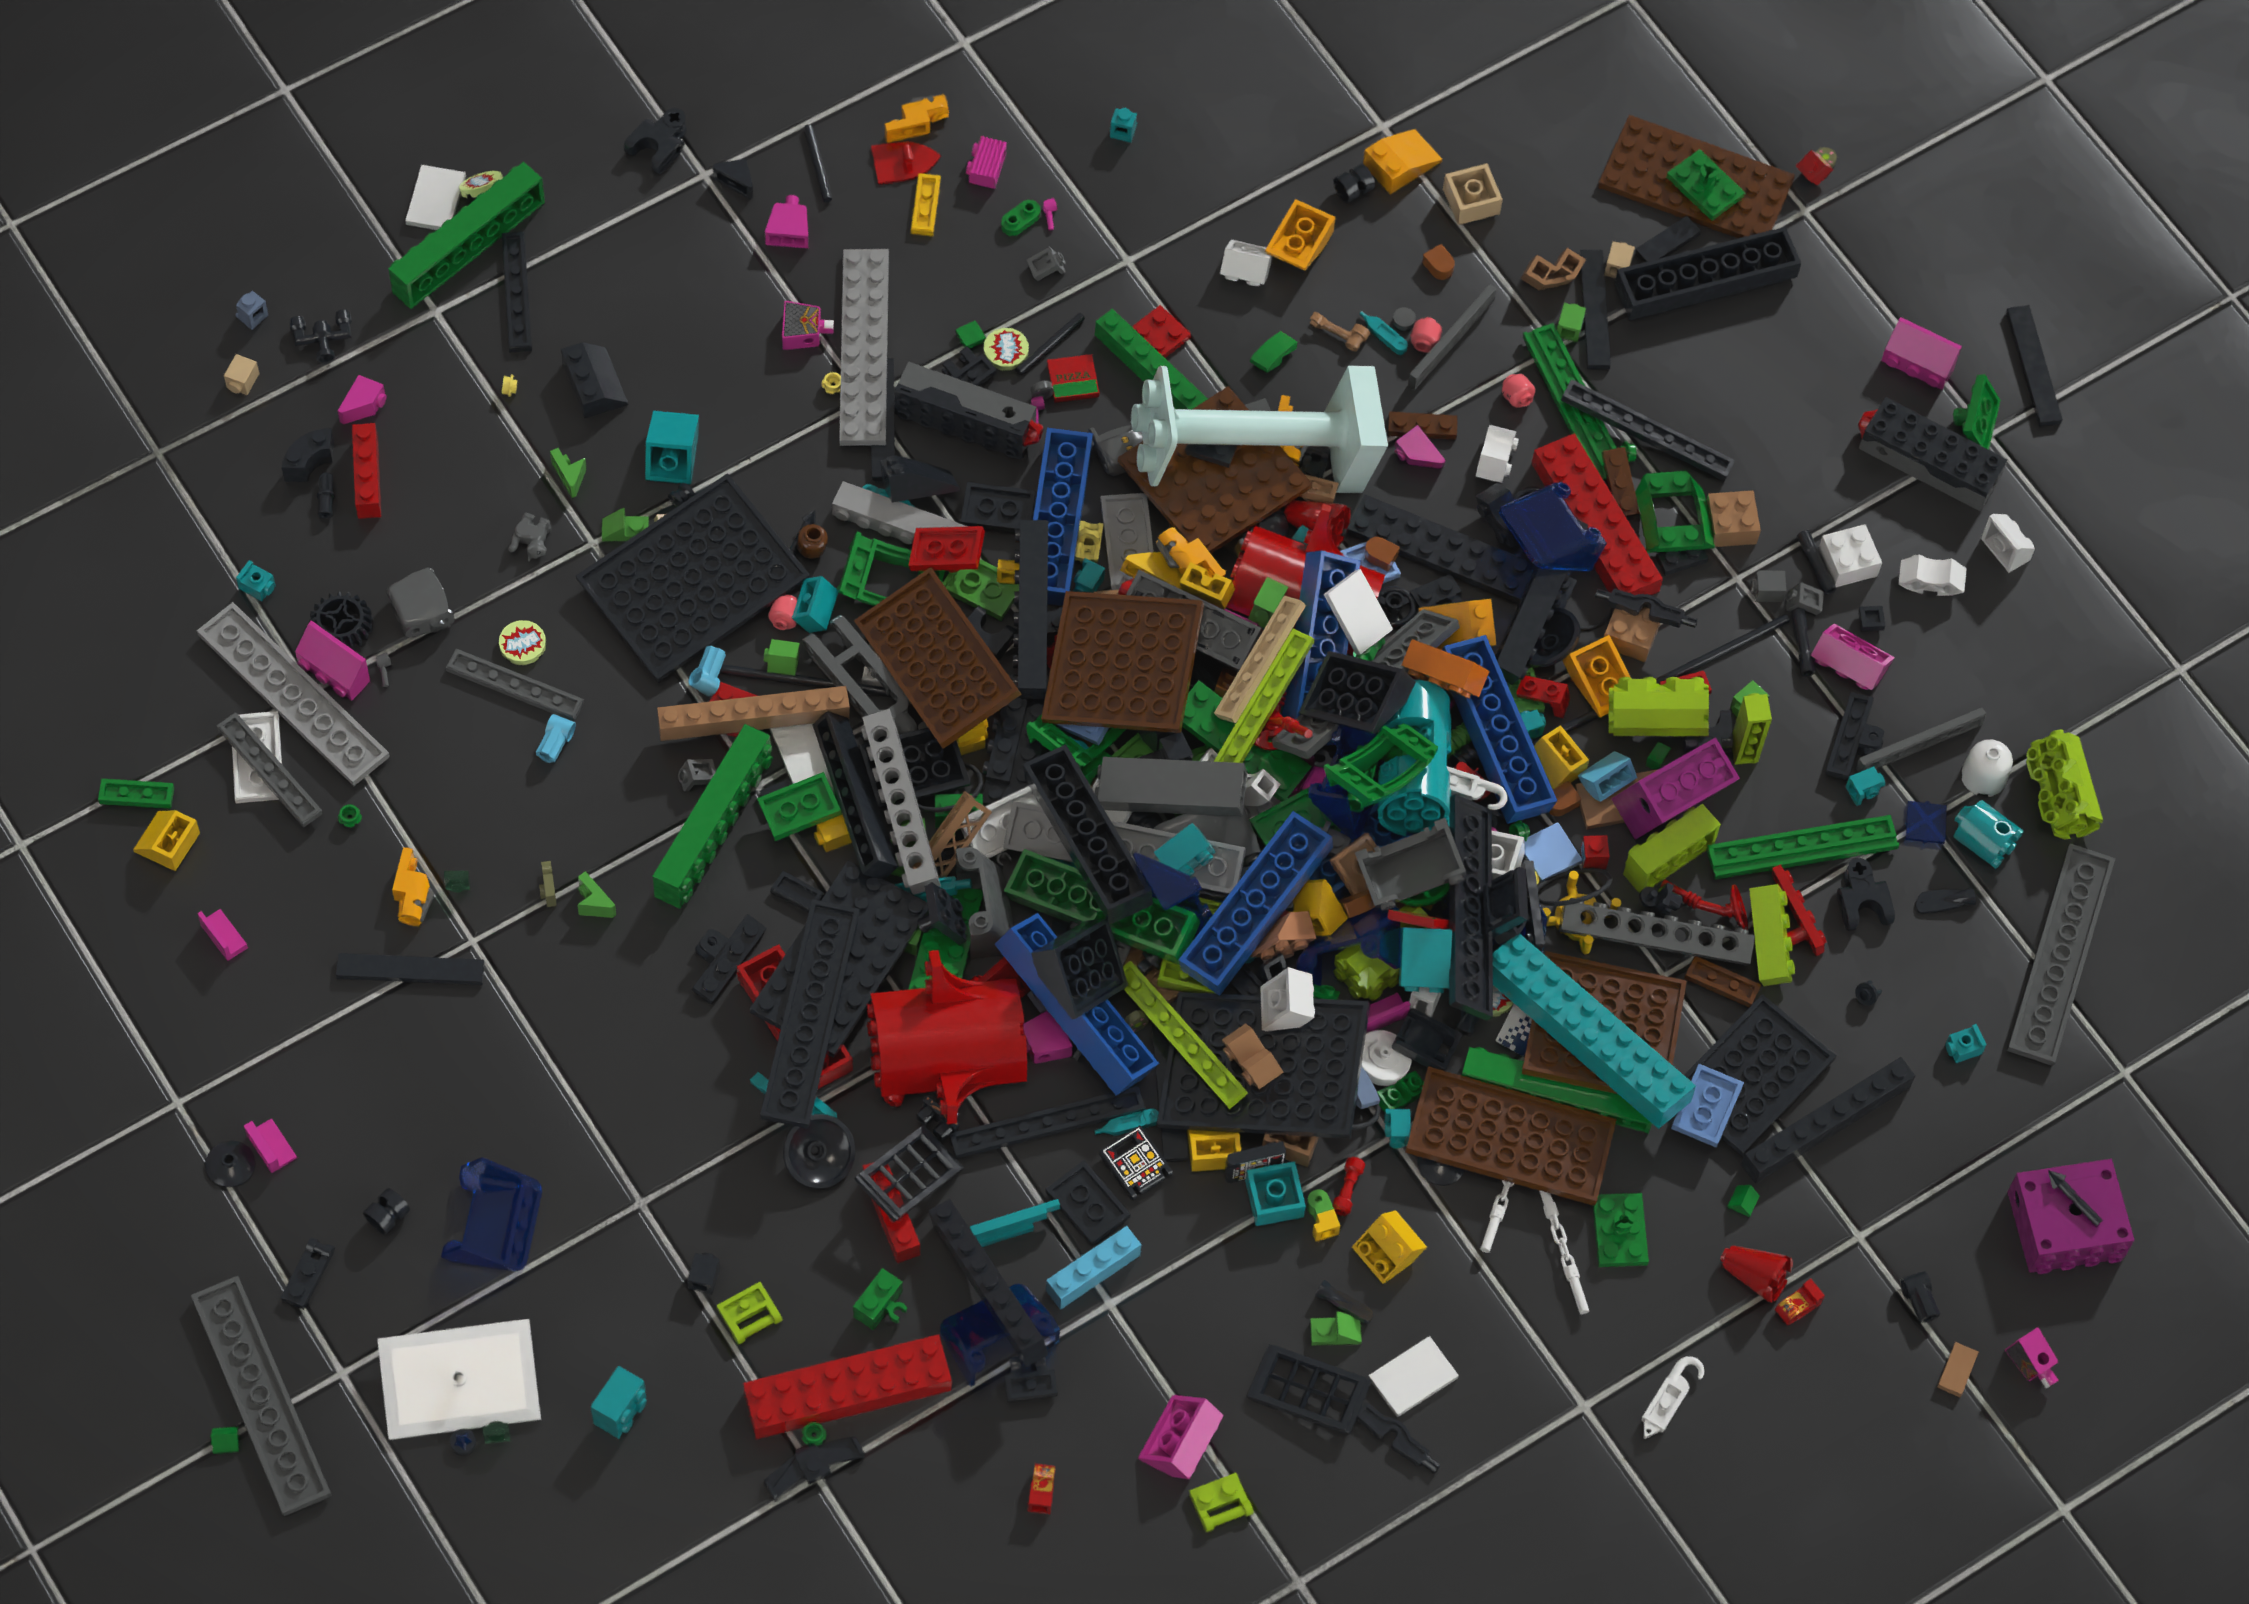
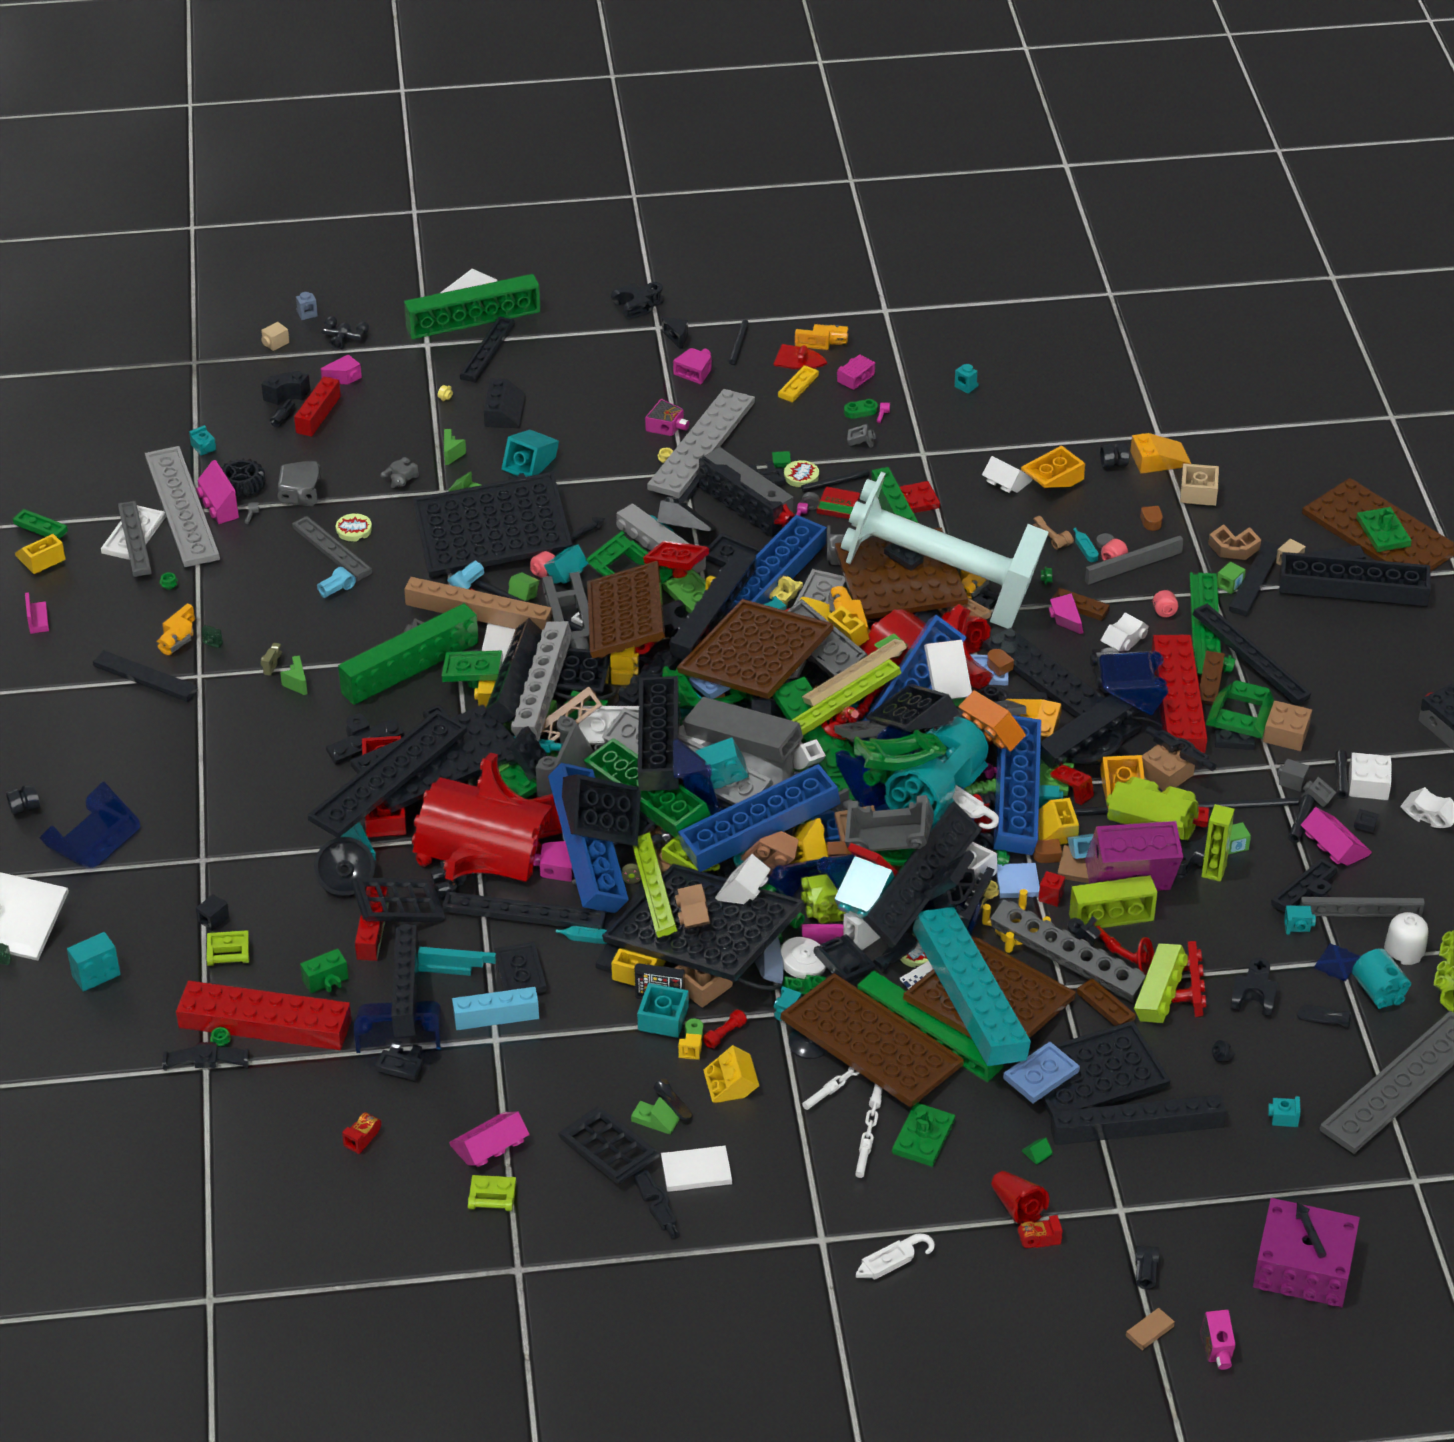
camera: 30 degrees right, 20 degrees down
reddish brown head [796,524,828,559] -> none
black container [1099,1125,1173,1201] -> none
green slope [1250,331,1298,373] -> none
black piece [1537,868,1613,906] -> none
green plate [1706,815,1899,880] -> none

